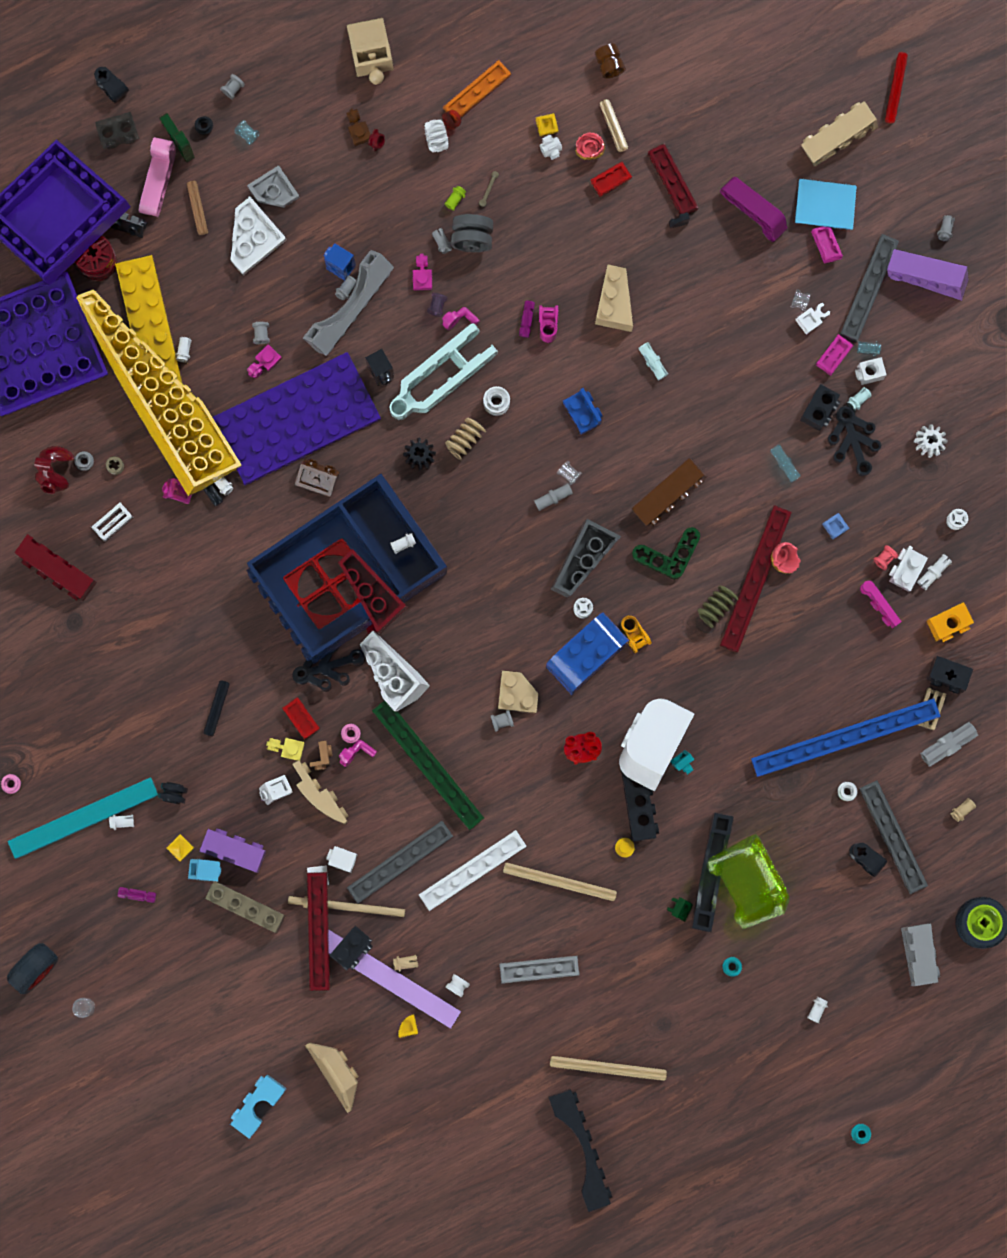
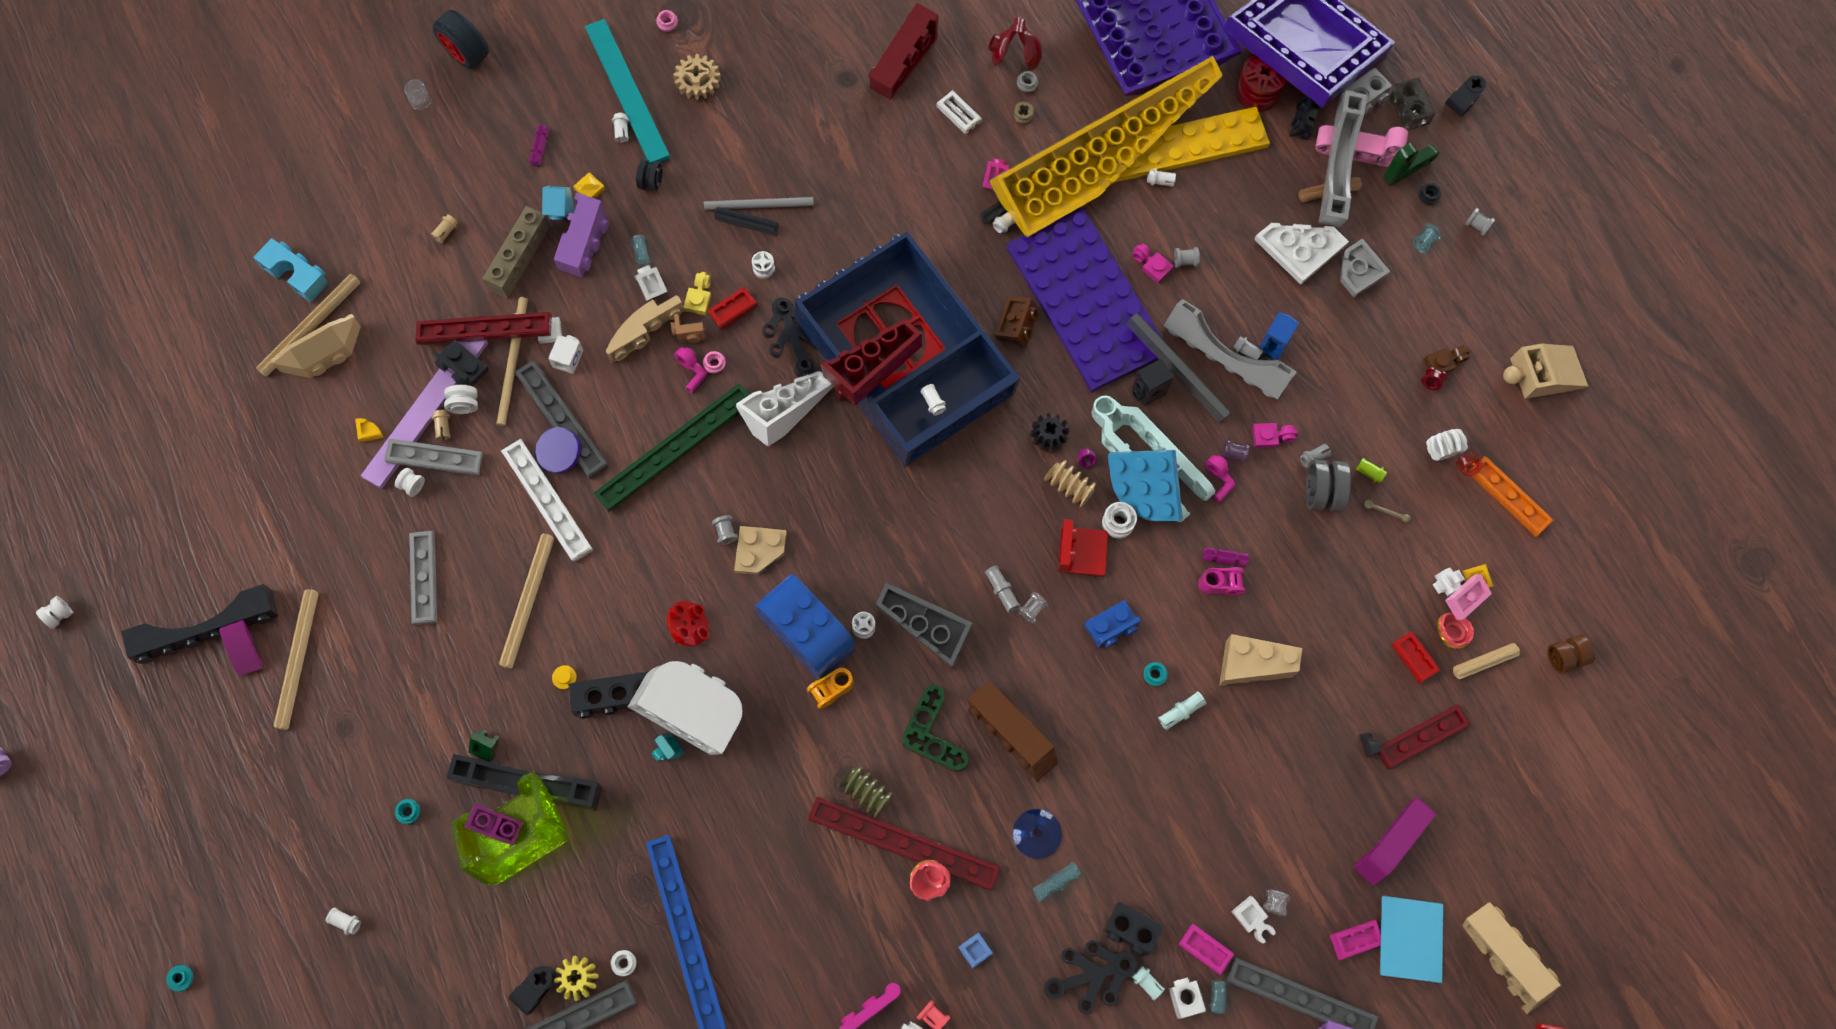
camera: 90 degrees right, 10 degrees down
none -> magenta slope [219,620,263,677]
none -> tan axle [256,274,360,377]
none -> light grey tile [384,439,483,476]
none -> tan pin [431,214,458,243]
none -> white wheel [444,385,478,414]
none -> magenta slope [464,804,524,846]
none -> tile [535,427,581,474]
none -> light yellow gear [554,956,599,1001]
none -> clear light blue pin [630,235,650,265]
none -> tan gear [673,54,721,100]
none -> light grey piece [704,197,814,210]
none -> white wheel [752,251,775,279]
none -> clear blue dish [1013,809,1062,859]
none -> red bracket [1058,519,1108,576]
none -> magenta hinge [1077,448,1097,468]
none -> dark azure plate [1108,450,1183,521]
none -> dark grey tile [1126,313,1230,423]
none -> teal plate [1143,662,1168,686]
none -> light grey arch [1319,91,1367,227]
none -> light grey brick [1339,68,1392,116]
none -> bright pink plate [1445,574,1492,620]

